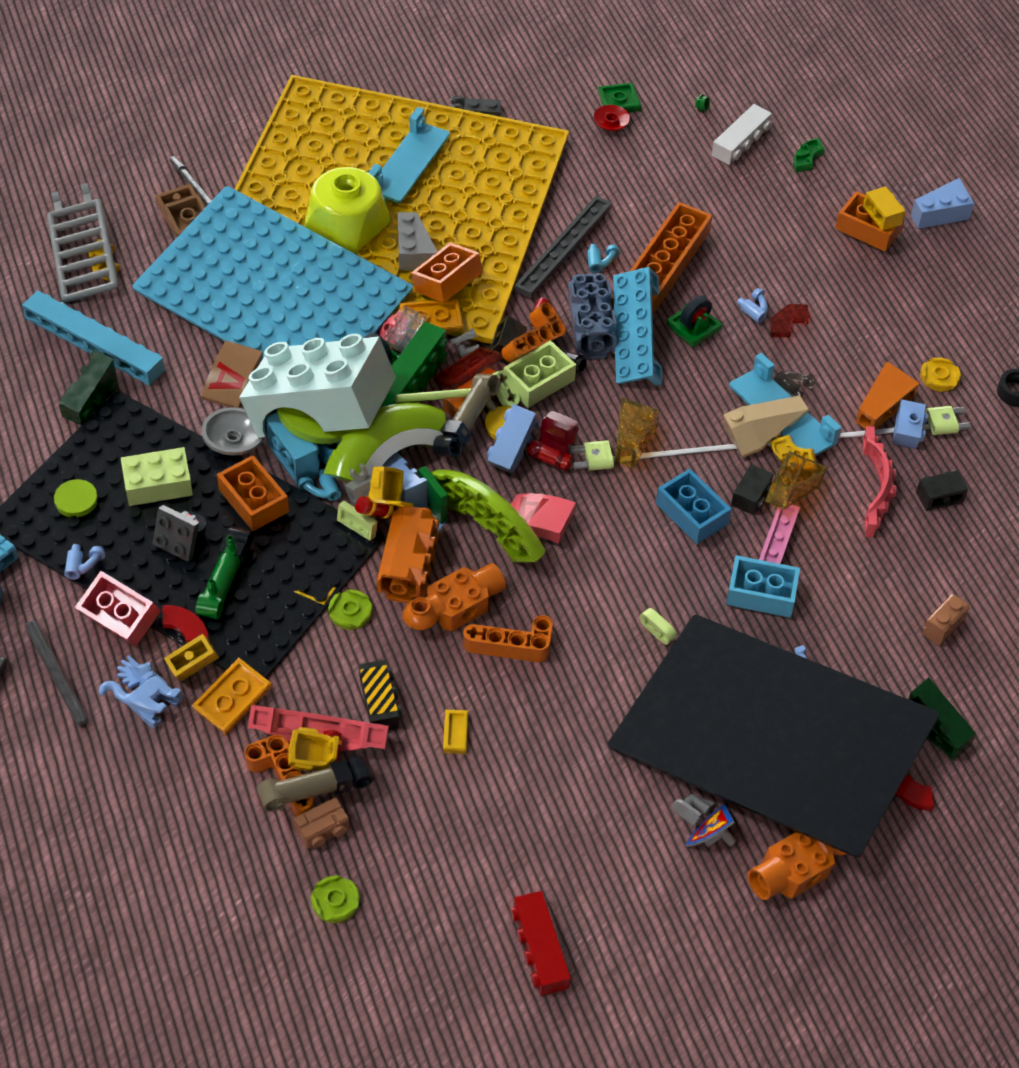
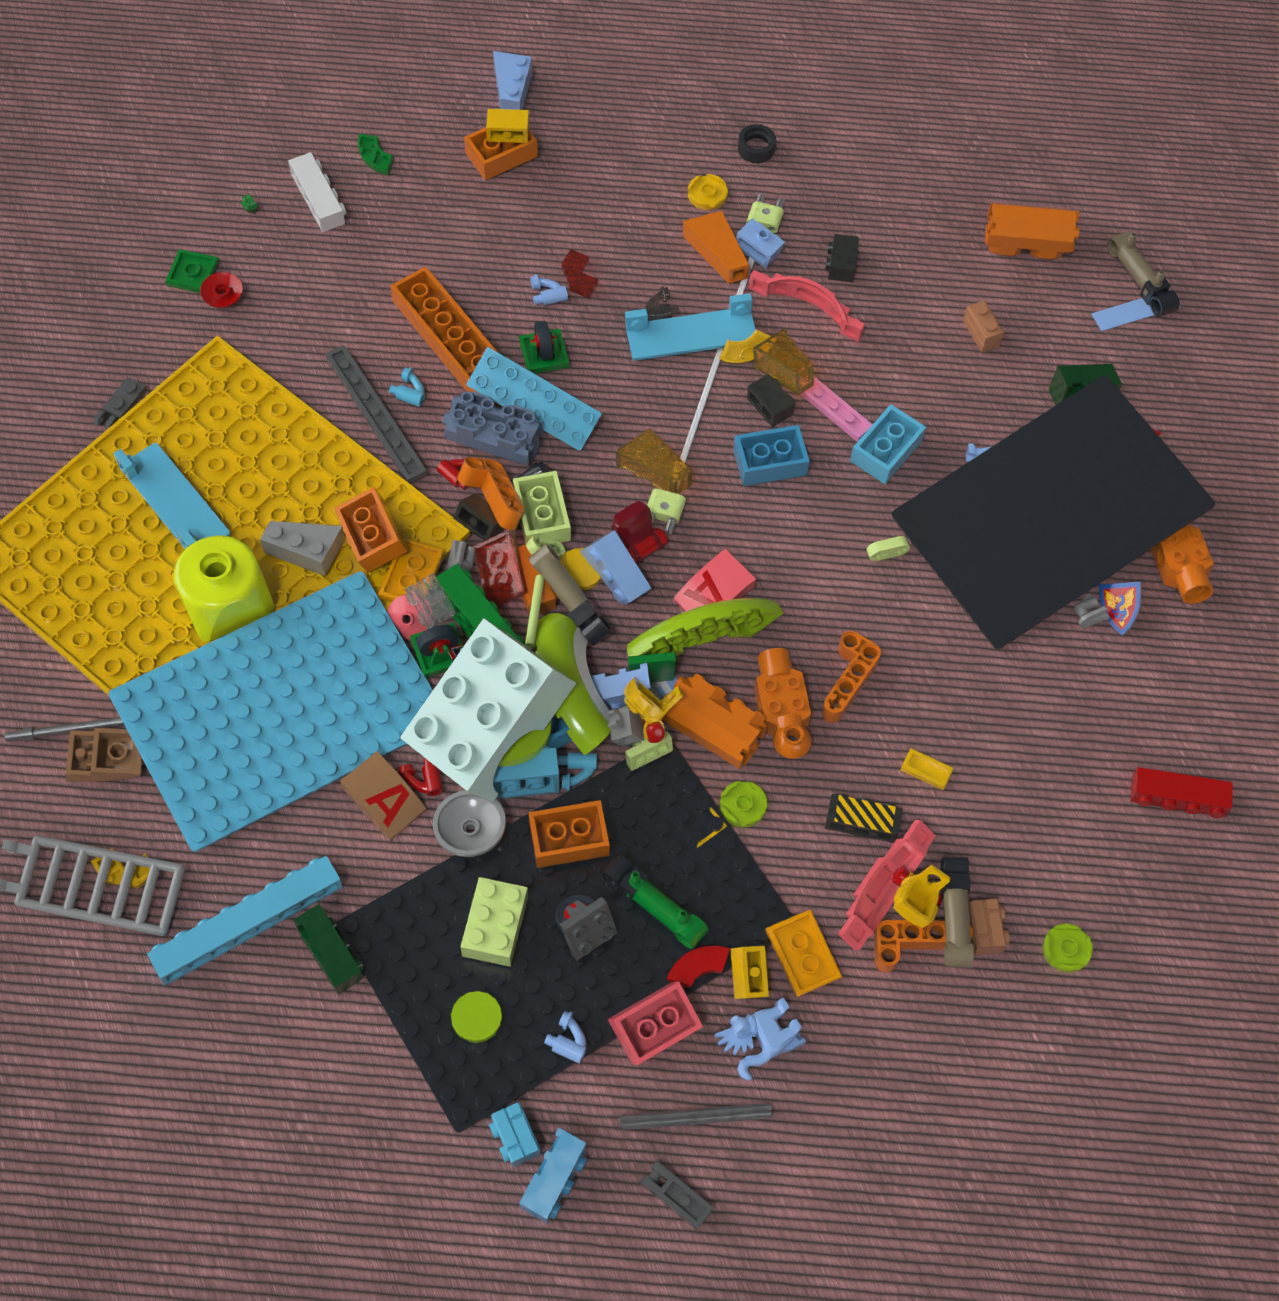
camera: 65 degrees left, 10 degrees up
tan wedge [723,396,809,458] -> none

